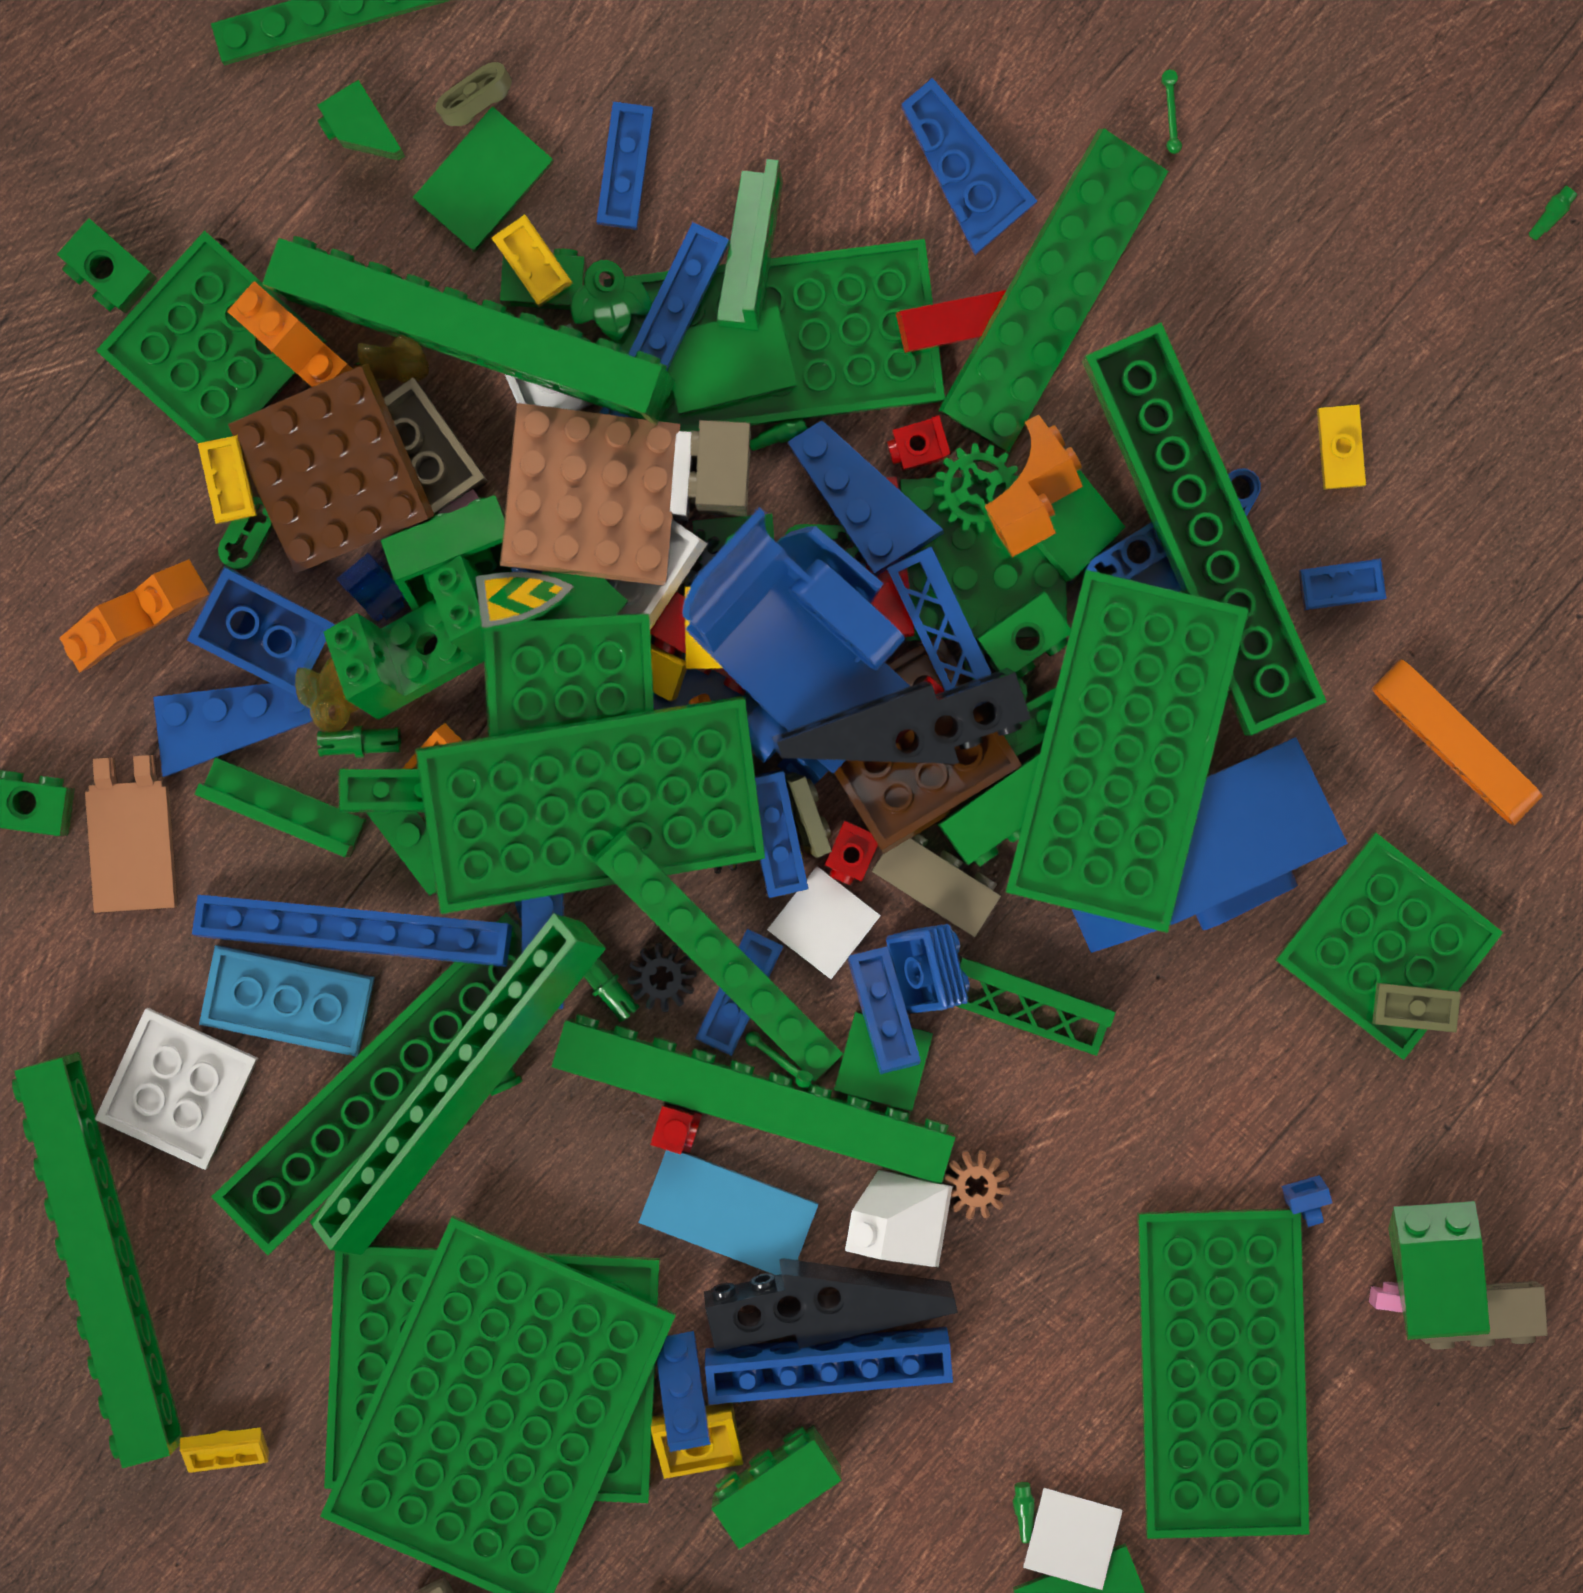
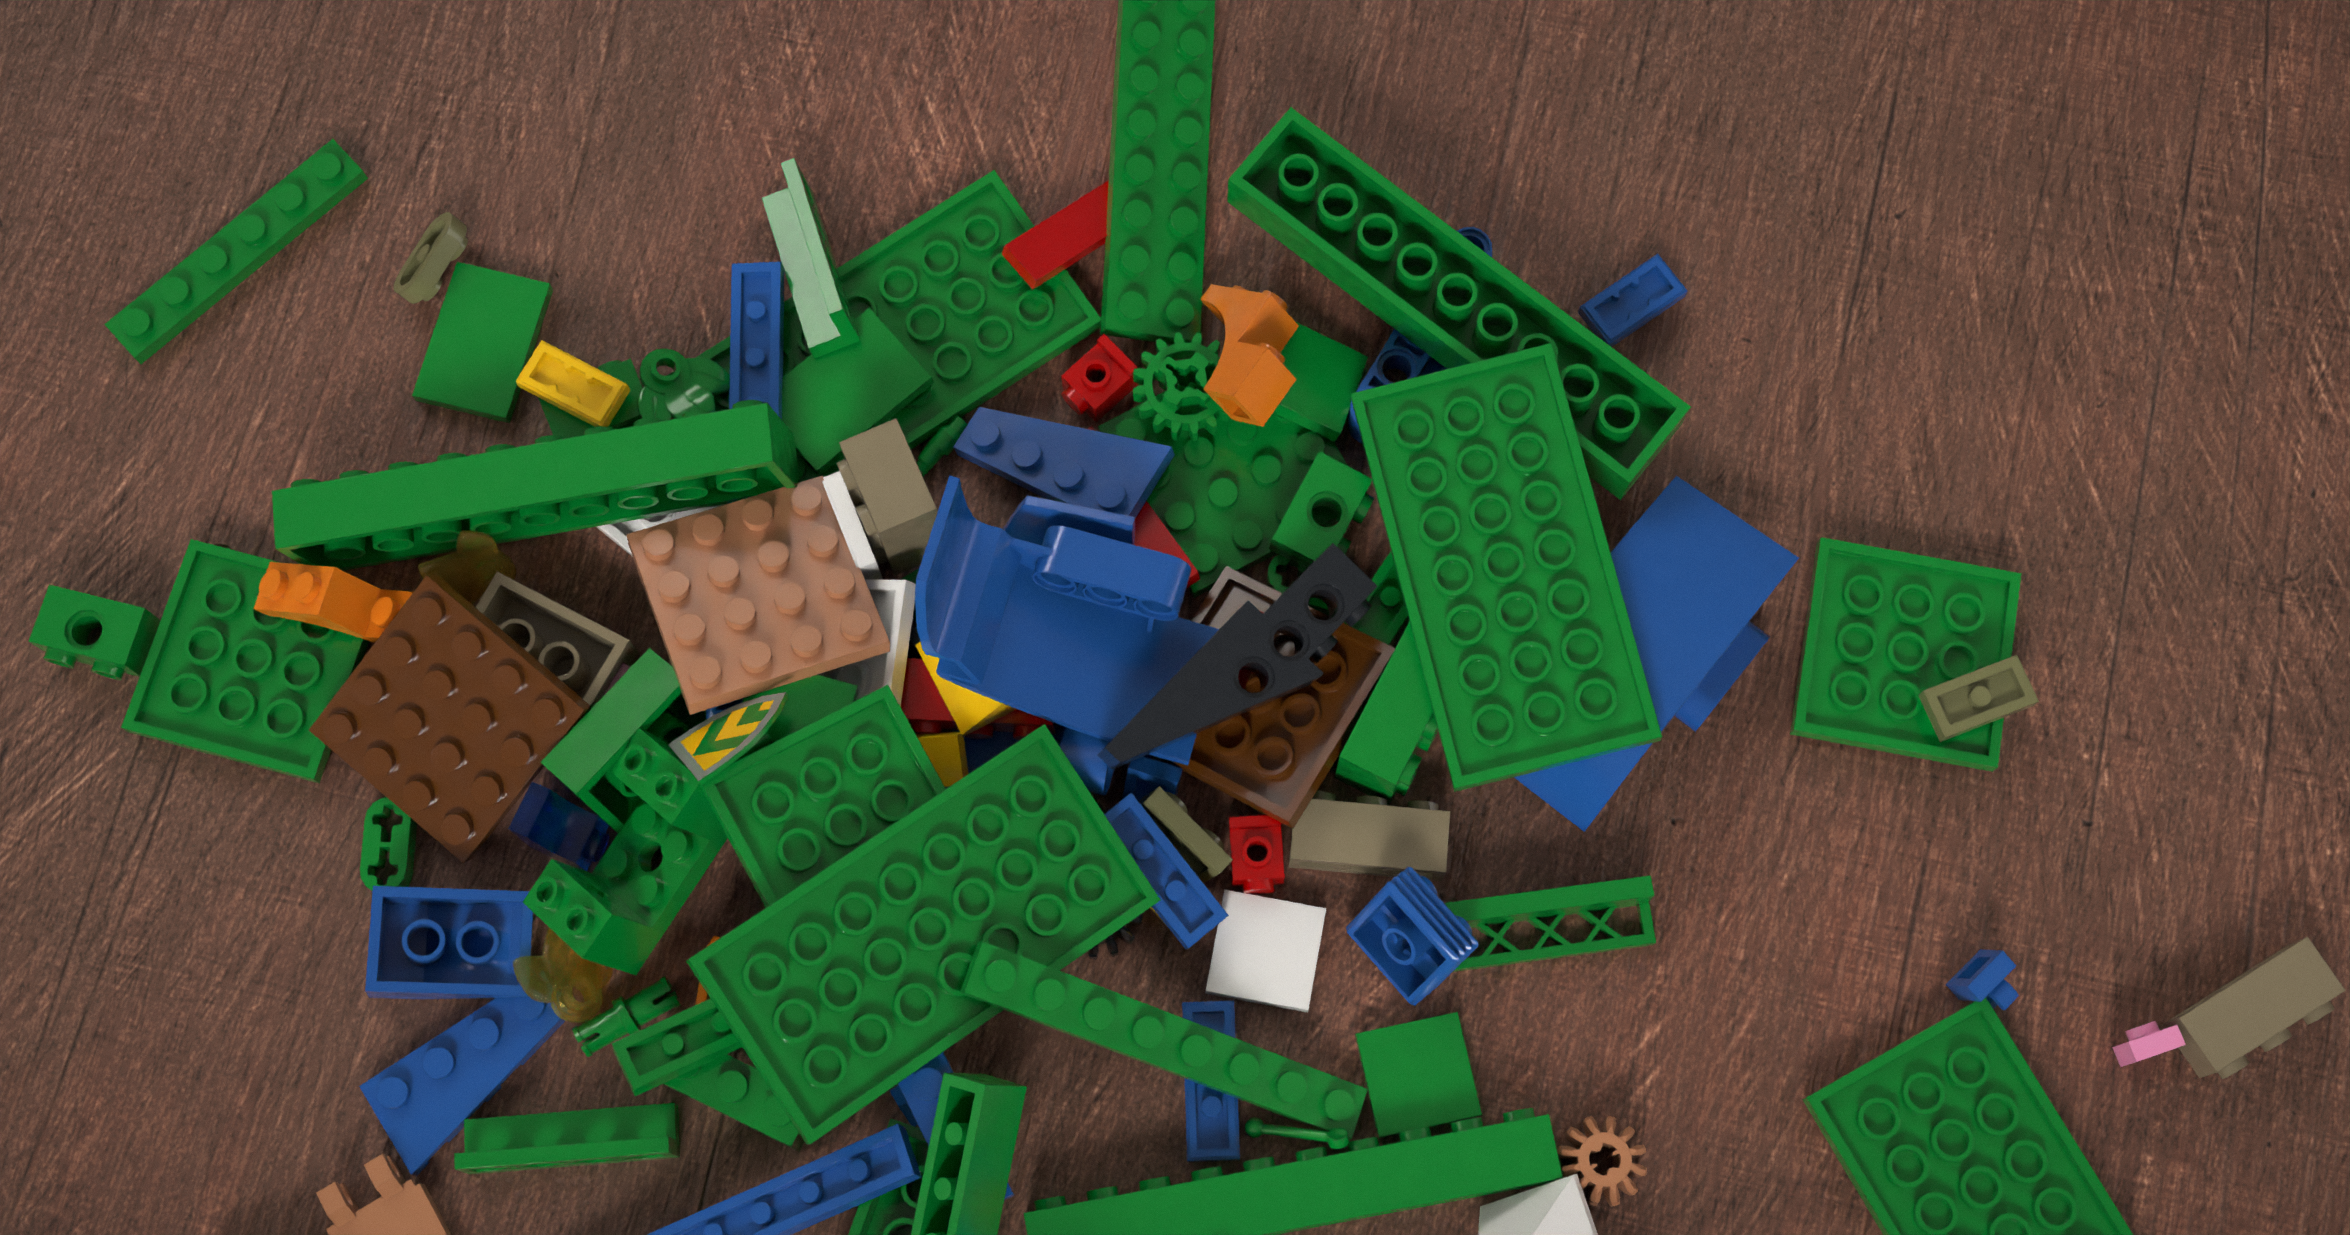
camera: 30 degrees left, 15 degrees down
orange arch [60,559,209,673] -> none
yellow plate [198,435,257,524] -> none
green slope [317,80,406,161] -> none
green axle [584,958,640,1022] -> none
blue plate [596,102,654,230] -> none
black gear [628,943,697,1012] -> none
blue plate [848,946,921,1074] -> none
blue fence [887,547,992,708] -> none
blue wing [901,78,1037,256] -> none
yellow plate [1317,405,1366,490] -> none
orange beam [1372,659,1543,826] -> none
green slope [1388,1201,1490,1340] -> none

